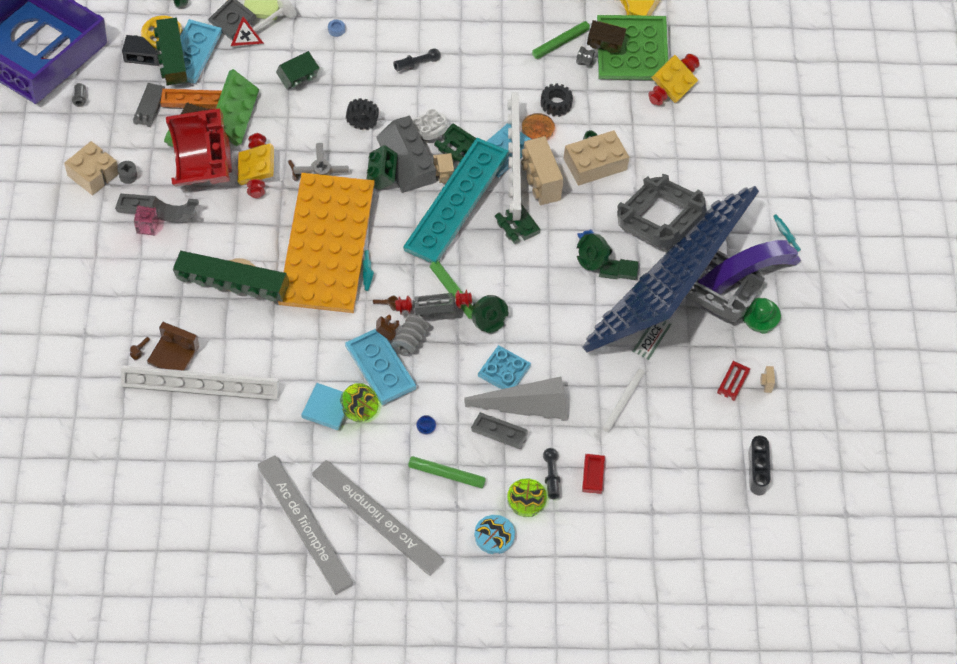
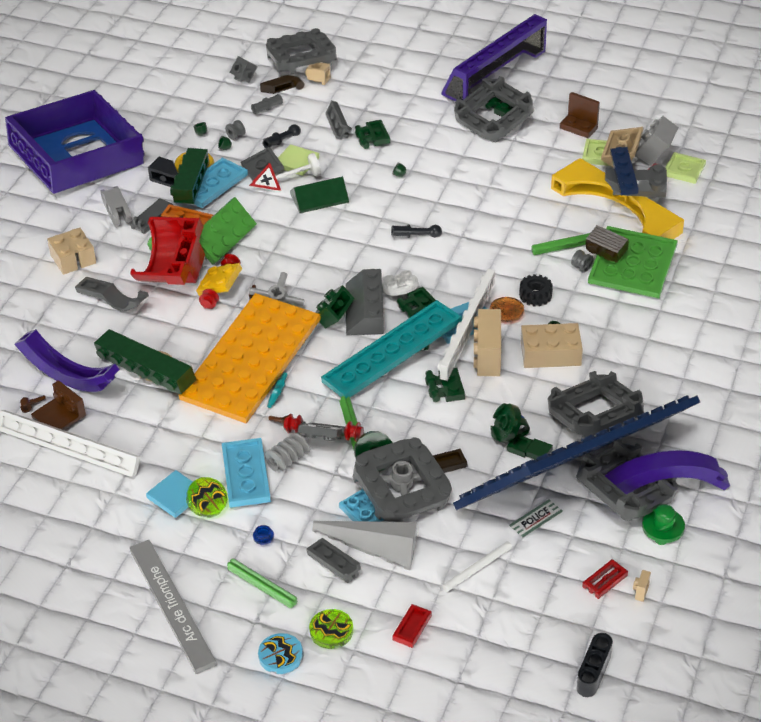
camera: 25 degrees right, 15 degrees down
dark grey pin [72,83,86,107] -> none
dark grey wheel [117,161,137,184] -> none
clear pink brick [134,206,159,236] -> none
light grey tile [257,455,353,595] -> none
dark green brick [276,51,320,89] -> none
medium blue tile [328,20,345,37] -> none
black tyre [346,98,379,130] -> none
reddish brown tile [376,314,399,341] -> none
tan brick [433,153,454,183] -> none
black pin [543,448,561,499] -> none
yellow plate [648,54,700,105] -> none
teal hand [773,214,801,252] -> none
none -> dark purple arch [14,329,120,392]
none -> light grey piece [100,186,132,226]
none -> dark green slope [290,176,349,213]
none -> dark grey plate [352,437,452,522]
none -> light grey bar [382,461,422,496]
none -> dark brown tile [433,449,467,473]

